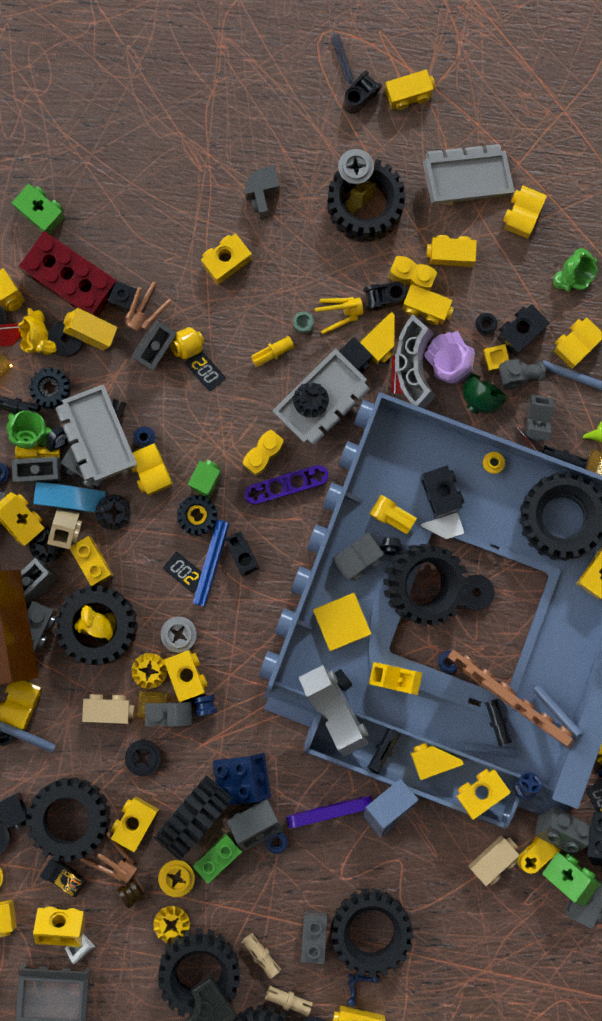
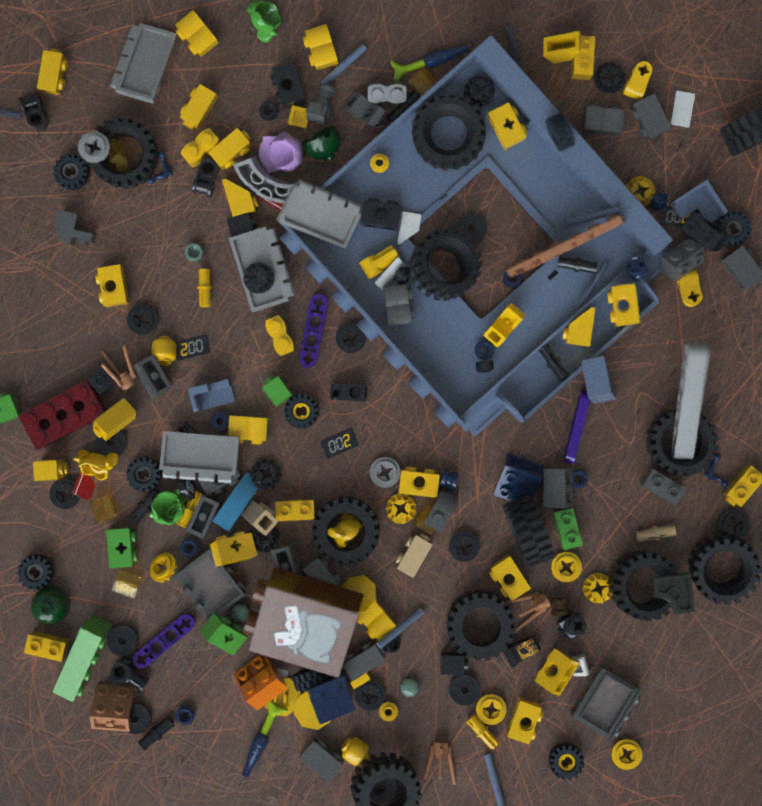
camera: 65 degrees left, 5 degrees up
blue axle [193,520,229,607] -> none
tan pin [265,985,313,1017] -> none
light grey brick [299,665,369,756] -> none
yellow tile [313,593,372,652] -> none
yellow plant [314,297,363,334] -> none
tan brick [468,835,520,886] -> none
bright green brick [542,852,600,906] -> none
none -> black bush [53,154,90,190]
none -> black gear [127,304,158,335]
none -> dark blue piece [147,151,174,184]
none -> sand blue panel [188,379,235,411]
none -> light grey hinge [277,180,361,249]
none -> black gear [336,323,366,353]
none -> yellow piece [342,575,376,613]
none -> brick [368,79,406,103]
none -> white sticker [375,258,406,290]
none -> dark blue plate [475,340,494,360]
none -> black connector [556,612,587,639]
none -> light grey beam [671,344,708,459]

